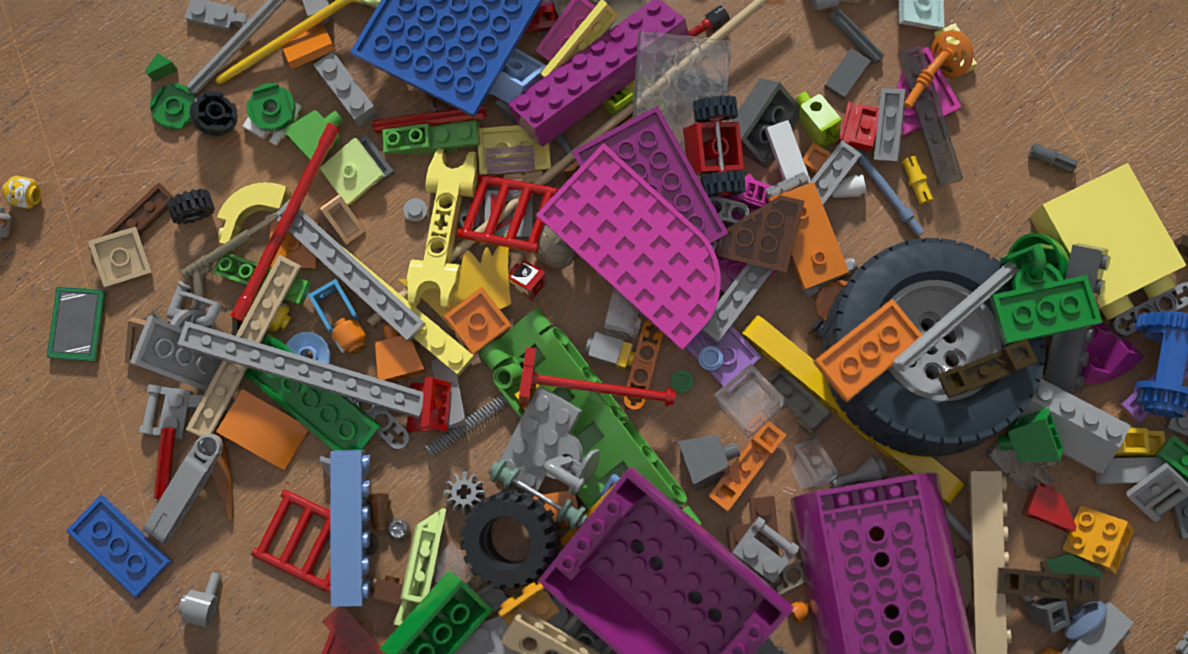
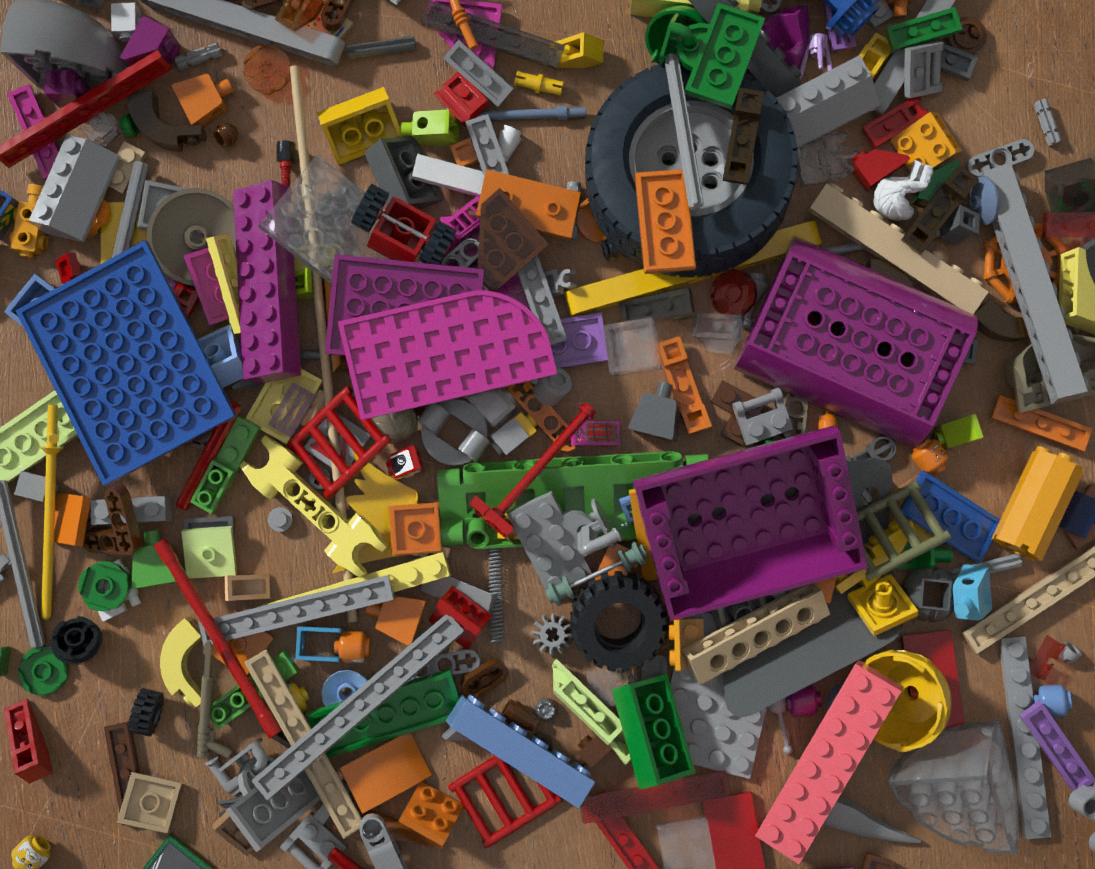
camera: 55 degrees left, 5 degrees up
green piece [670,370,694,393] -> none
light blue plate [698,346,723,371] -> none
light grey axle [765,172,809,199] -> none
dark grey tile [824,48,871,100] -> none
green torso [998,408,1064,462] -> none
none -> red slope [4,699,52,784]
none -> reddish brown beam [83,484,142,555]
none -> yellow slope [317,87,403,165]
none -> orange plate [398,781,464,846]
none -> light grey piece [417,399,490,466]
none -> reddish brown plate [461,658,508,698]
none -> light grey piece [529,367,572,406]
none -> light grey plate [544,269,577,297]
none -> yellow slope [549,32,604,68]
none -> tile [571,421,620,446]
none -> clear red tile [710,269,757,318]
none -> lavender plant [799,33,833,80]
none -> red plate [861,97,929,149]
none -> white hair [873,160,933,221]
none -> light grey beam [965,139,1034,178]

